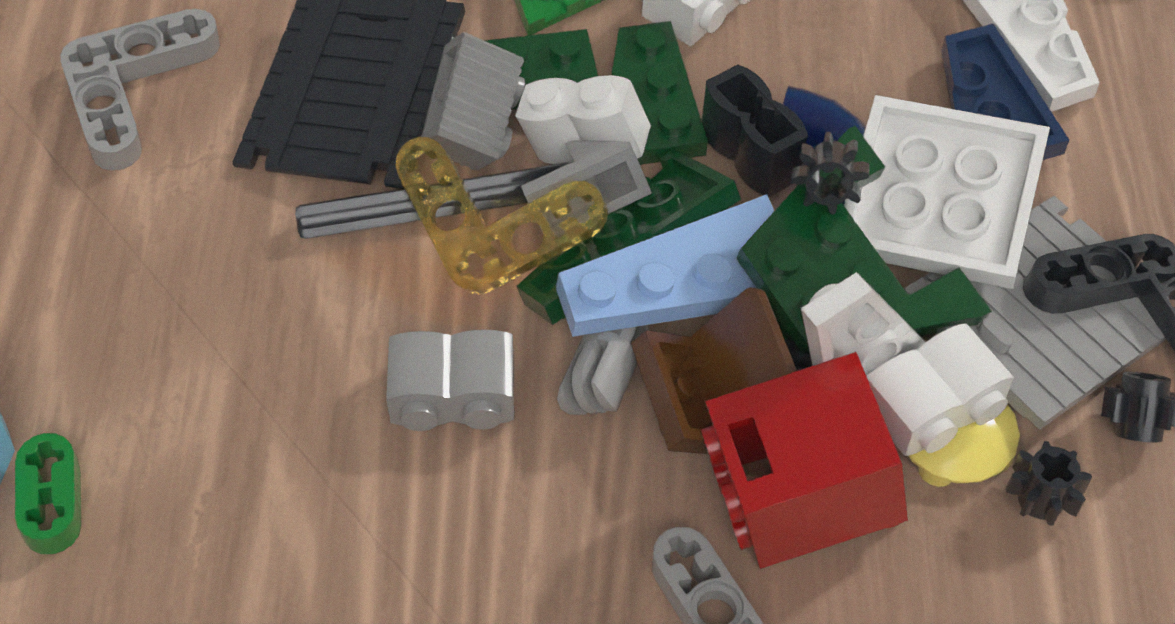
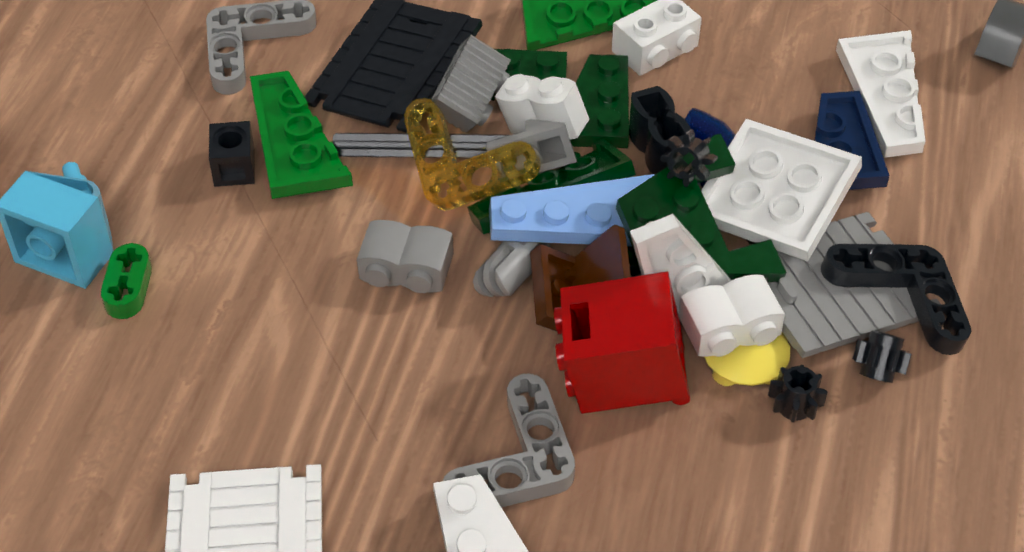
camera: 15 degrees right, 5 degrees down
none -> black brick [209,121,255,187]
none -> green wing [250,71,353,199]

